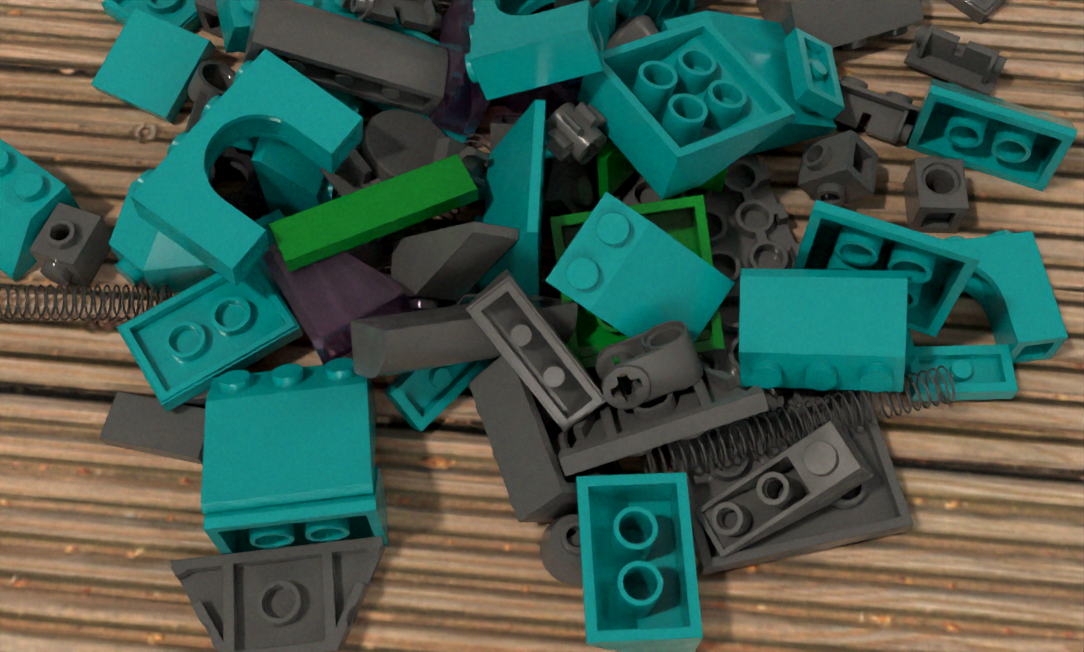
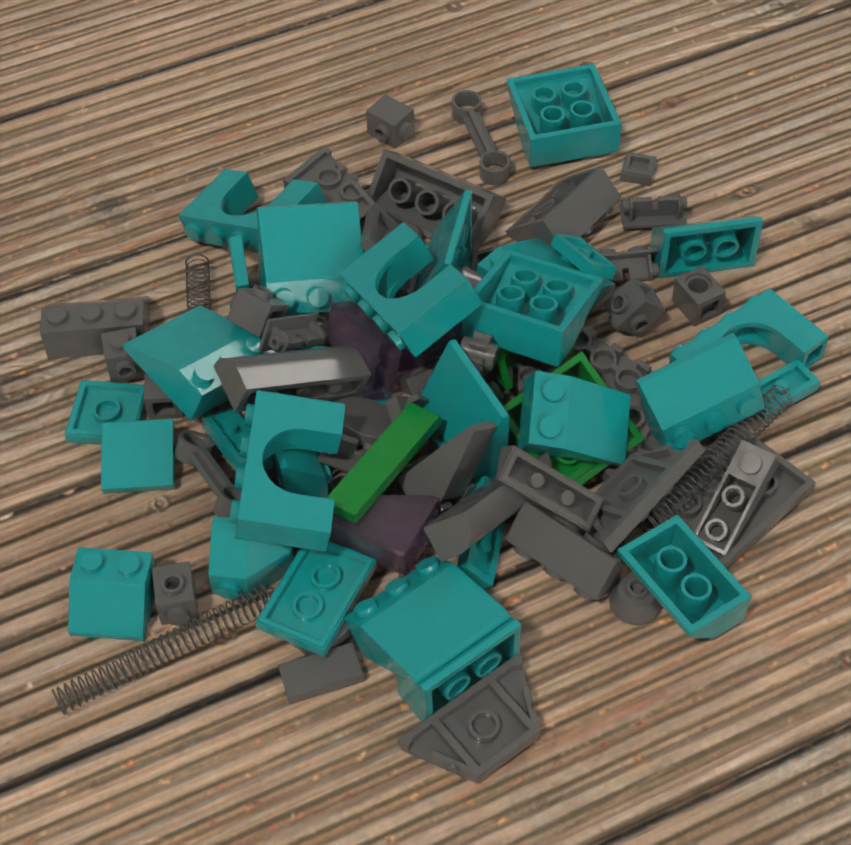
camera: 30 degrees left, 10 degrees down
dark grey piece [595,320,703,410] -> none
teal slope [793,200,982,337] -> none

